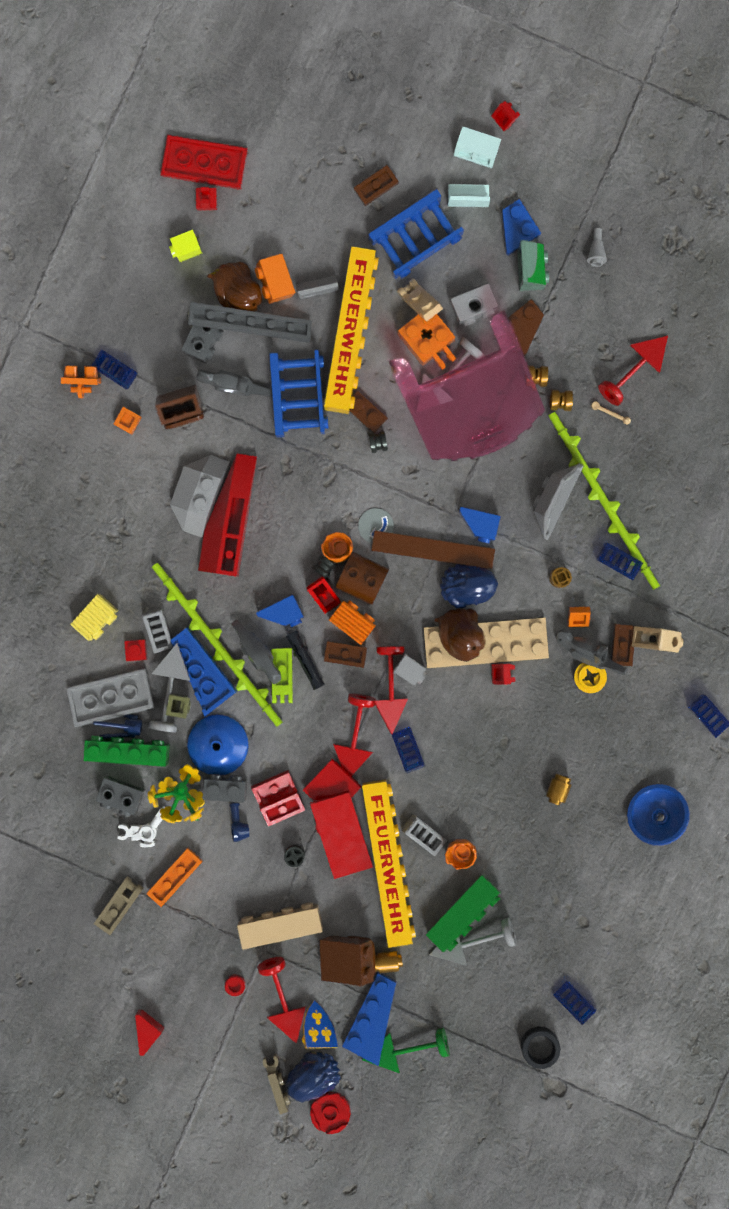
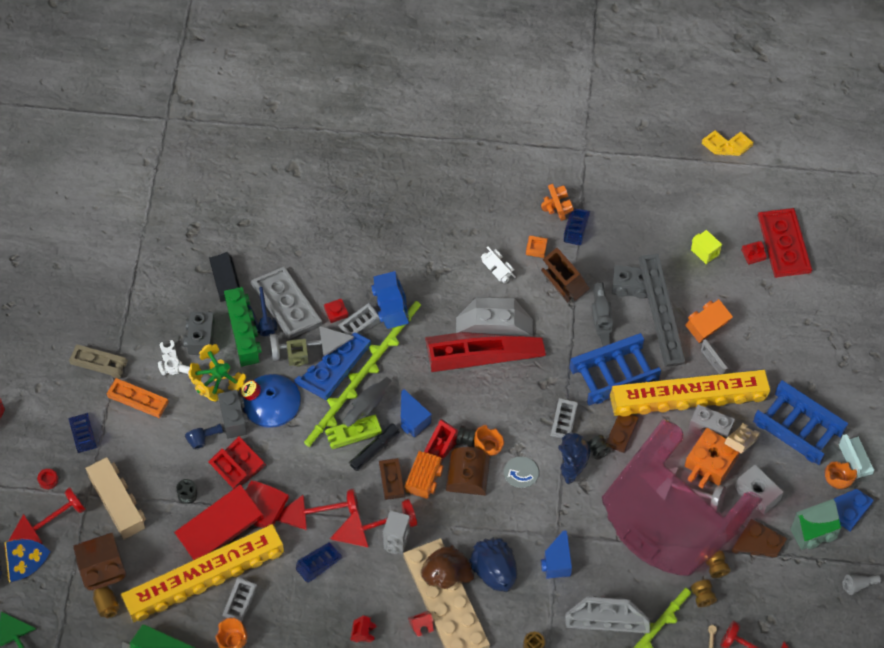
camera: 65 degrees right, 30 degrees down
light yellow brick [70,594,119,641] -> none
reddish brown piece [207,261,262,312] -> none
blue wing [342,972,397,1066] -> none
reddish brown plate [354,165,399,206] -> none
reddish brown tile [372,531,495,569] -> none
none -> clear blue slope [68,413,97,453]
none -> black piece [209,251,240,302]
none -> tile [241,380,261,401]
none -> red tile [350,615,376,643]
none -> blue brick [371,271,409,329]
none -> white hinge [481,247,516,284]
none -> light grey slope [551,398,578,439]
none -> dark blue piece [558,433,591,484]
none -> light grey brick [688,405,735,439]
none -> yellow tile [702,130,754,156]
none -> orange hair [824,461,857,489]

